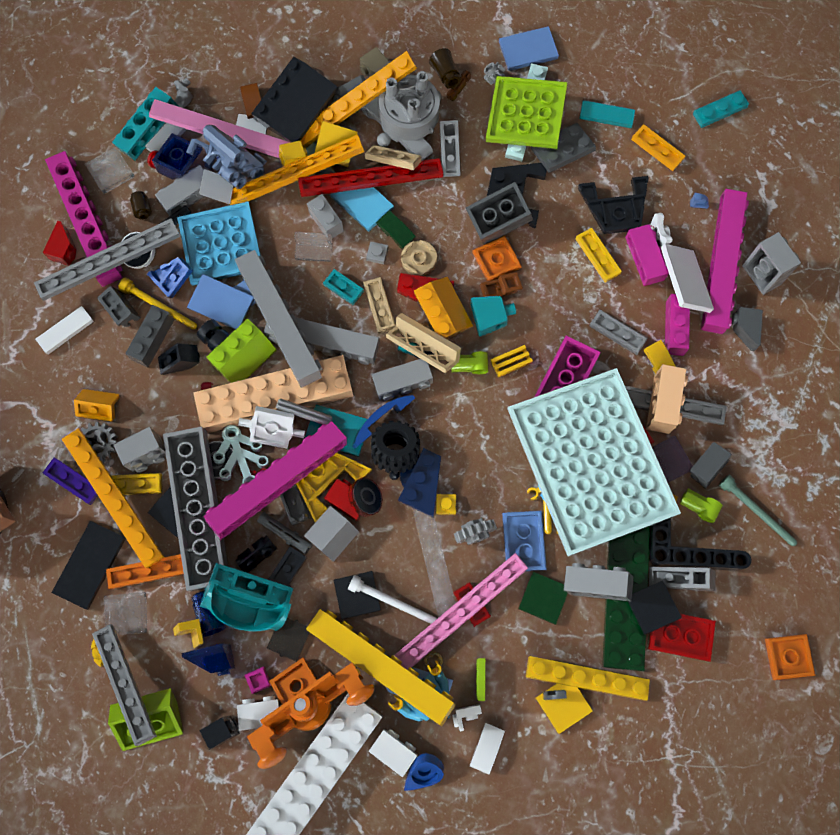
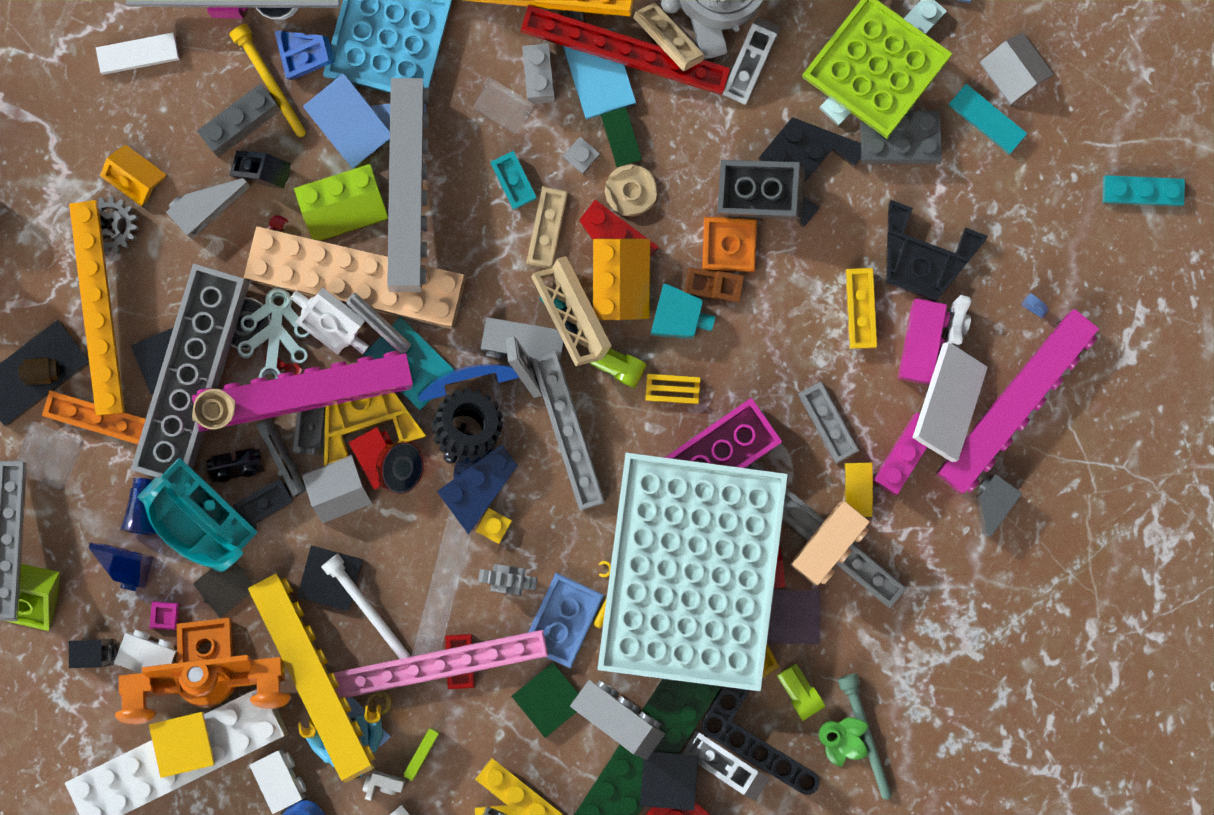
camera: 30 degrees right, 10 degrees up
dark purple plate [42,457,98,505] -> none
dark grey hinge [97,286,141,327] -> none
yellow tile [111,473,162,495] -> none
light grey brick [114,427,166,473] -> none
yellow panel [173,619,203,649] -> none
black wheel [197,319,230,351] -> none
light grey brick [264,318,380,365] -> none
light orange plate [631,124,686,171] -> none
dark grey hinge [689,442,732,489] -> none
light grey brick [742,232,801,295] -> none
none -> dark brown brick [18,357,60,386]
none -> yellow tile [149,711,216,778]
none -> light grey slope [166,178,251,239]
none -> tan hat [192,389,236,429]
none -> light grey tile [505,336,543,398]
none -> light grey tile [531,350,605,511]
none -> bright green plate [819,717,868,767]
none -> light grey slope [980,32,1053,105]

